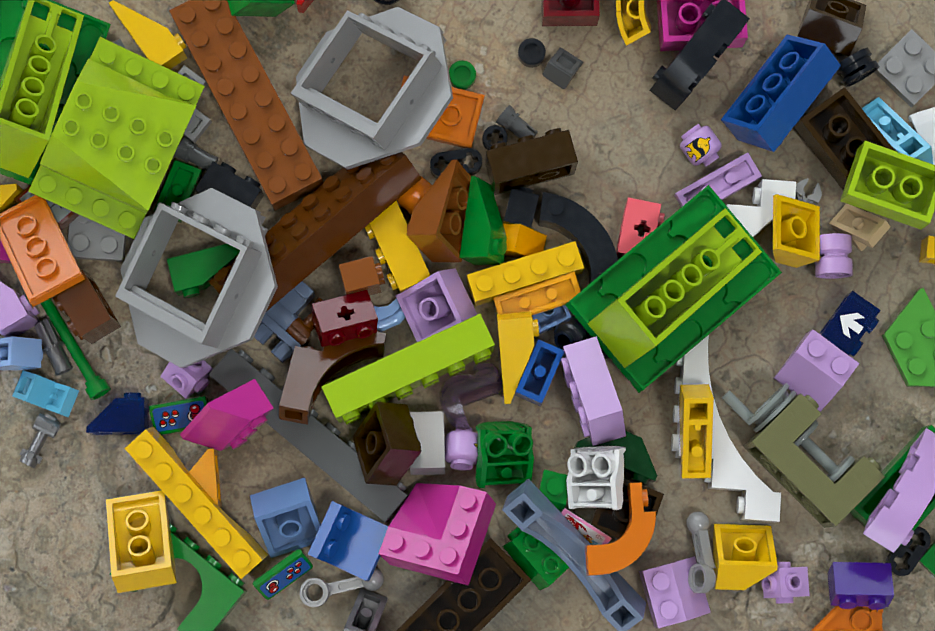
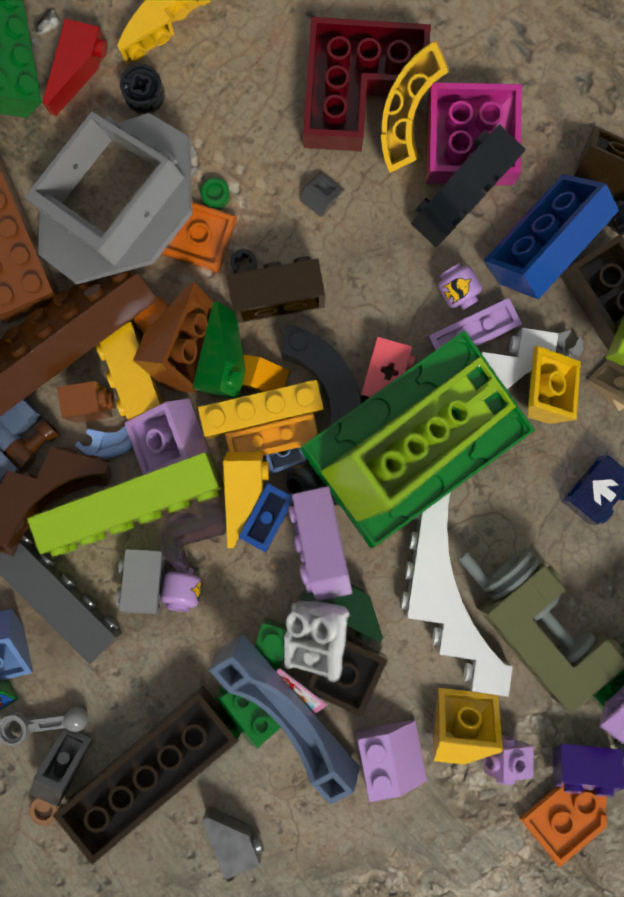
camera: 10 degrees right, 5 degrees up
bracket [308,501,388,581] -> none
dark red brick [312,290,378,347] -> none
dark brown brick [353,402,422,486] -> none
dark pink slope [379,483,496,585] -> none
black beam [430,148,482,179] -> none
green slope [475,421,534,488] -> none
dark grey pin [496,105,538,138] -> none
black brick [503,187,539,228] -> none
black tile [518,38,546,68] -> none
orange arch [585,482,656,576] -> none
yellow slope [679,384,714,479] -> none
light grey piece [686,512,716,593] -> none
lavender slope [773,329,859,412] -> none
lavender wheel [815,233,853,279] -> none

